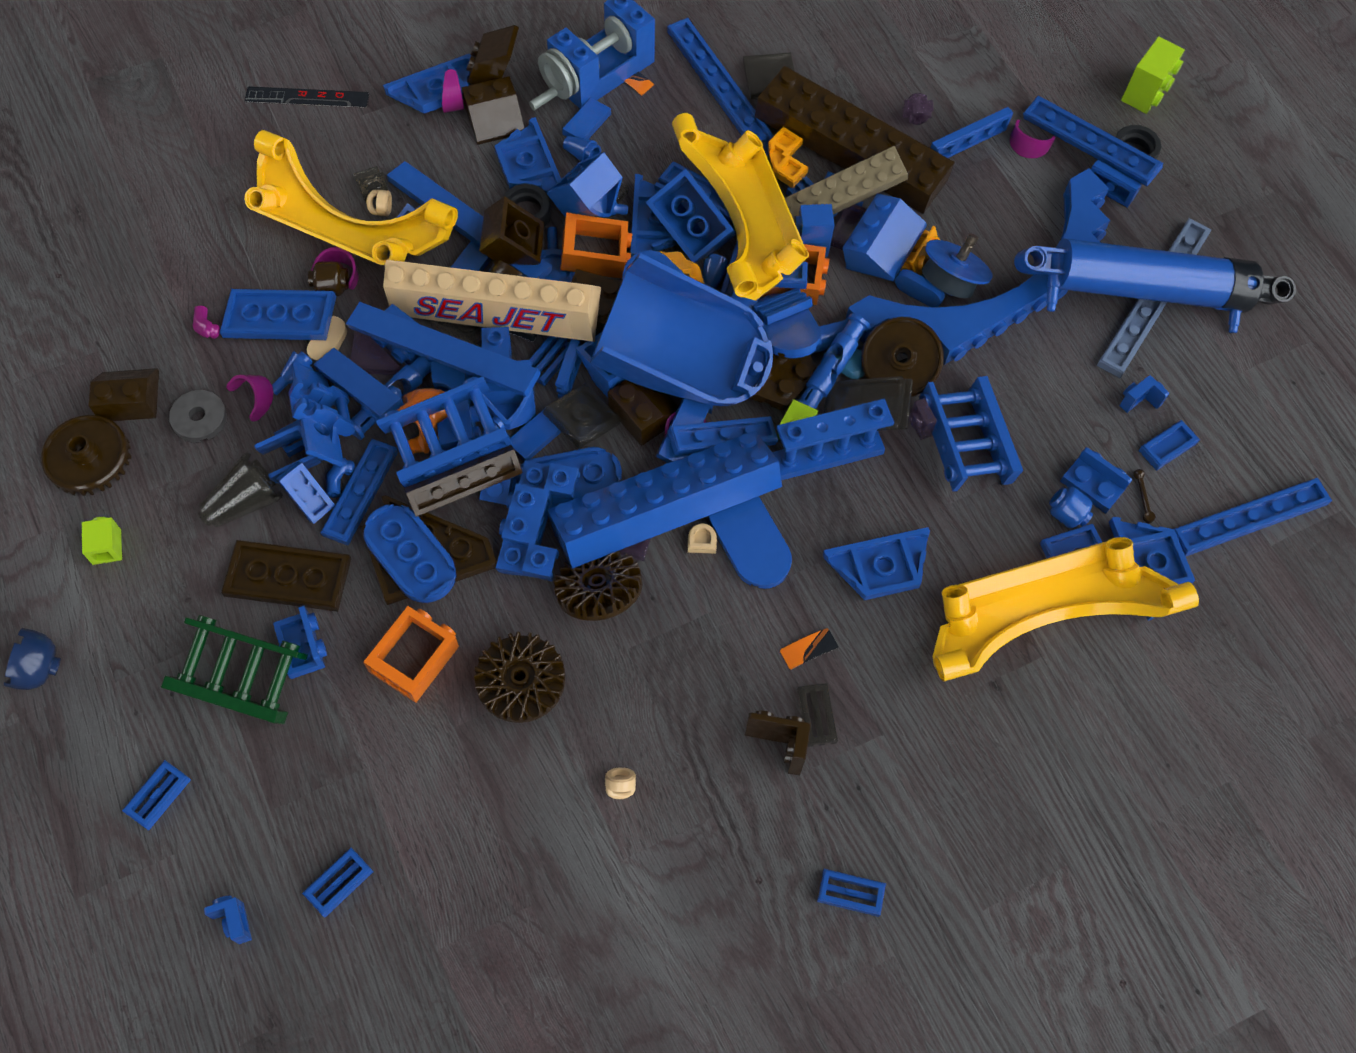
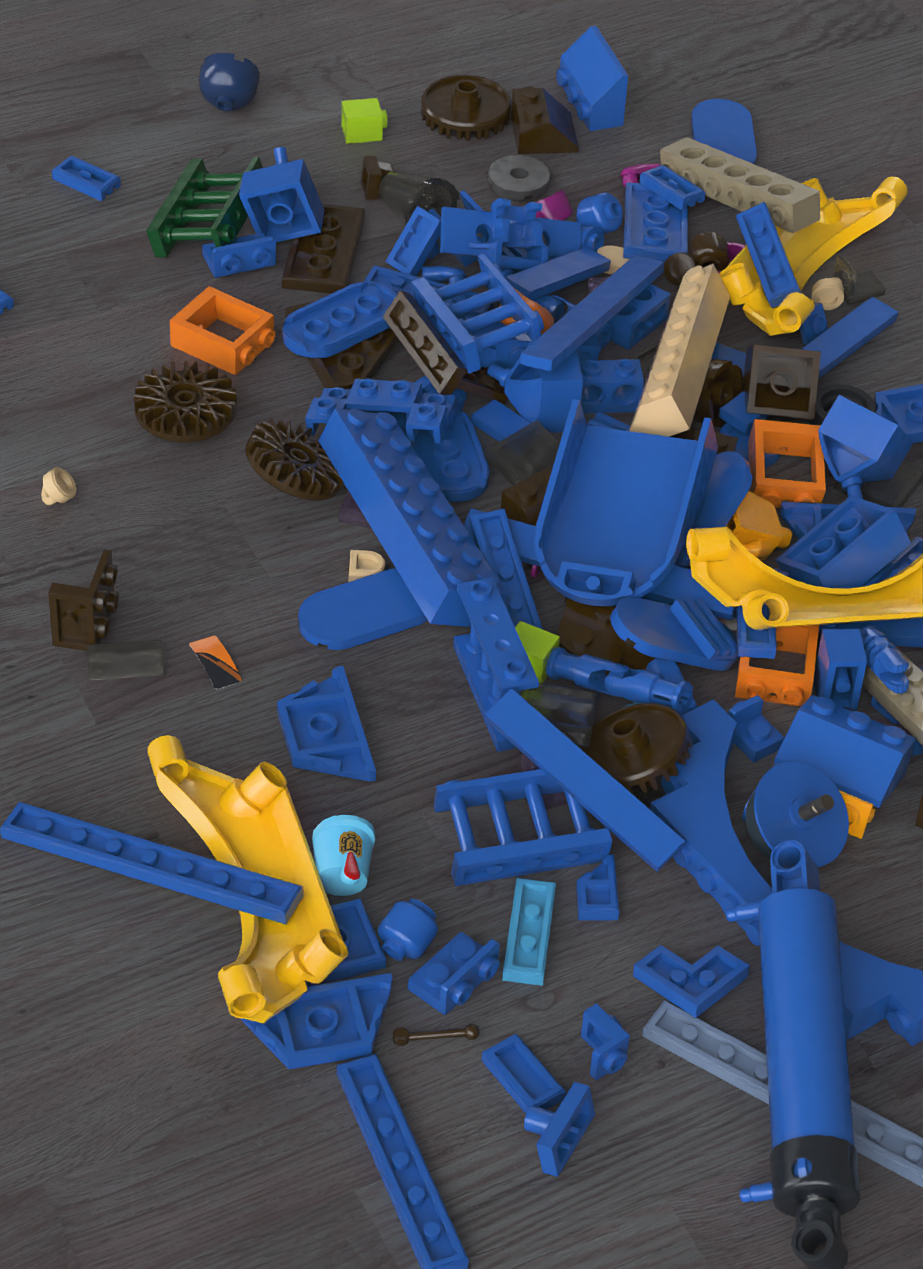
camera: 90 degrees right, 20 degrees down
none -> blue tile [0,802,304,924]
none -> blue piece [239,147,325,242]
none -> medium azure hat [312,815,375,896]
none -> dark brown tile [360,156,395,200]
none -> blue tile [484,688,685,873]
none -> dark azure tile [502,878,556,986]
none -> blue tile [524,1082,595,1177]
none -> blue slope [556,26,628,131]
none -> blue head [576,192,623,235]
none -> blue tile [576,855,619,920]
none -> blue plate [633,945,750,1018]
none -> blue tile [639,165,706,210]
none -> dark tan brick [660,137,820,233]
none -> dark brown tile [664,252,697,285]
none -> blue tile [691,99,757,164]
none -> blue bracket [729,695,785,763]
none -> blue tile [736,202,801,308]
none -> blue hinge [858,626,909,694]

